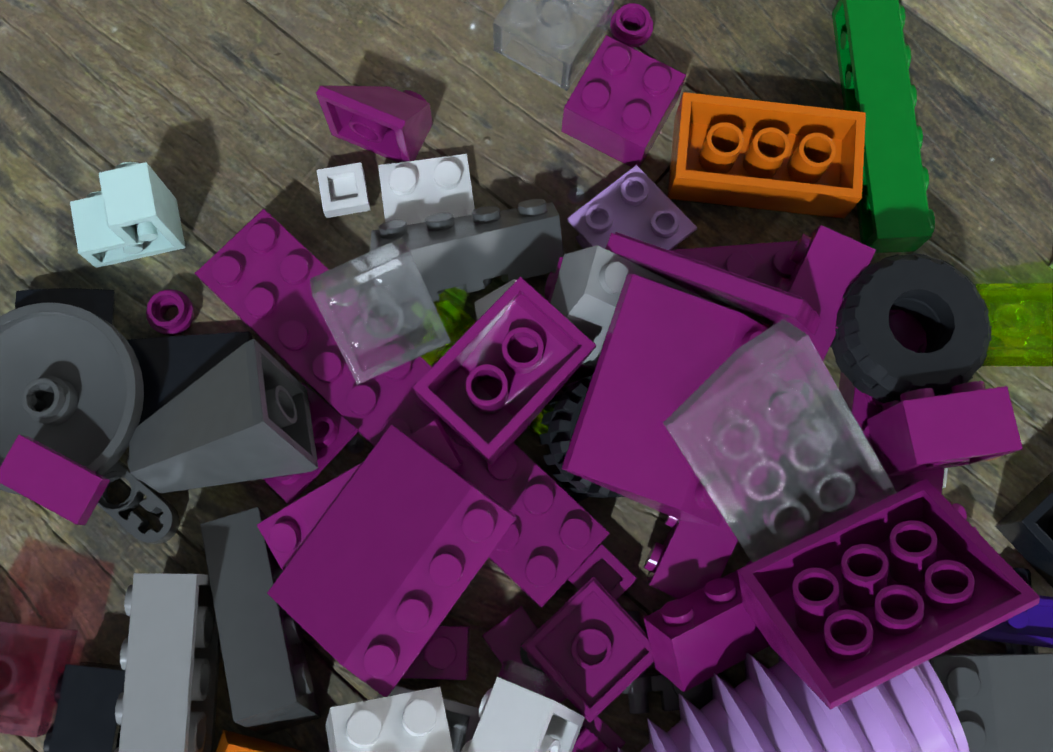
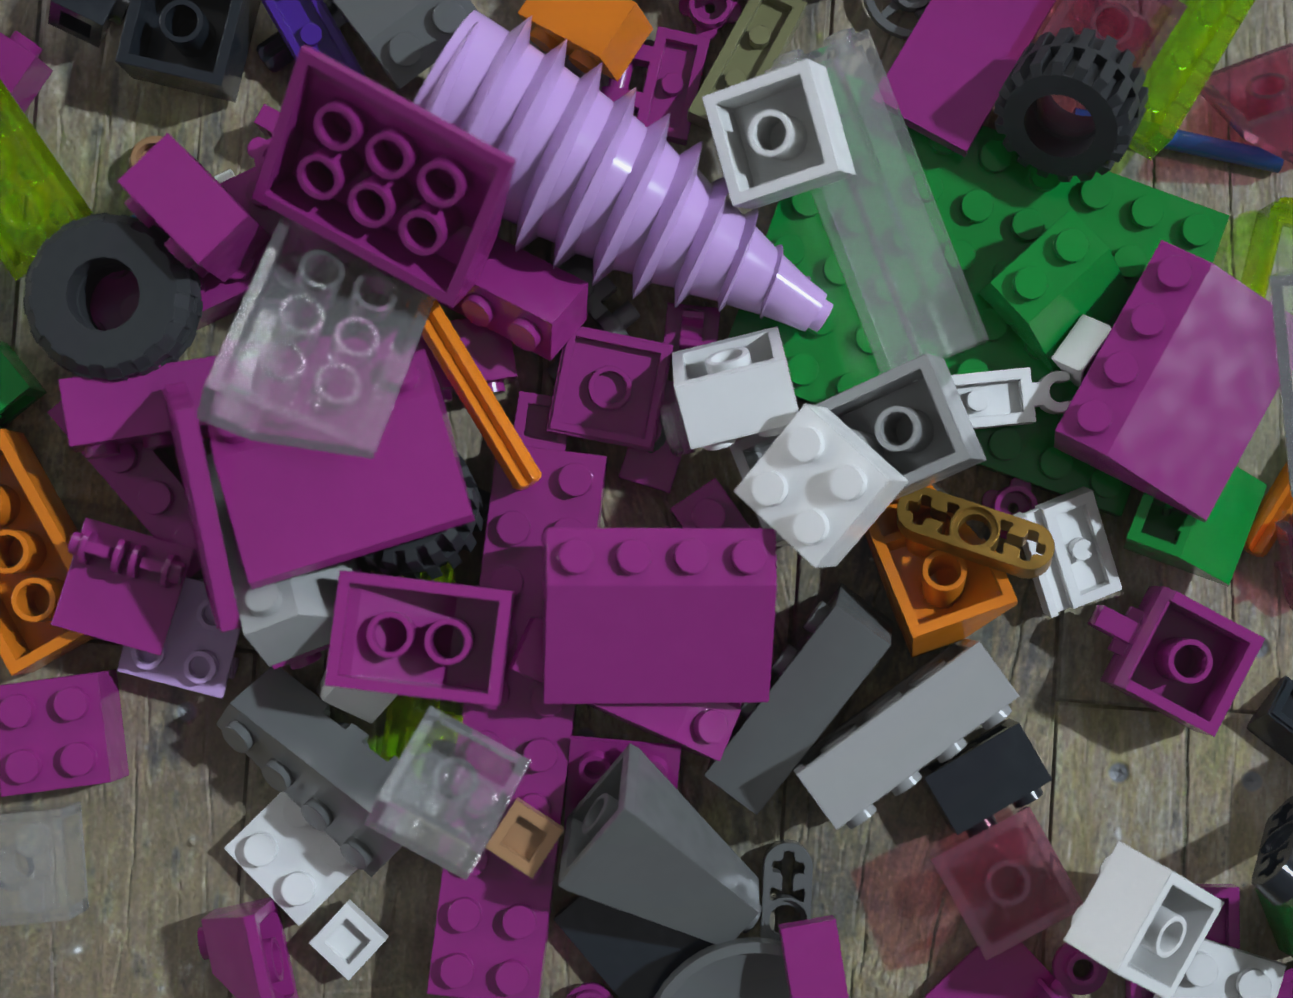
camera: 120 degrees left, 10 degrees up
none -> magenta hinge [51,517,195,656]
none -> orange axle [407,294,542,491]
none -> medium nougat plate [485,797,564,878]

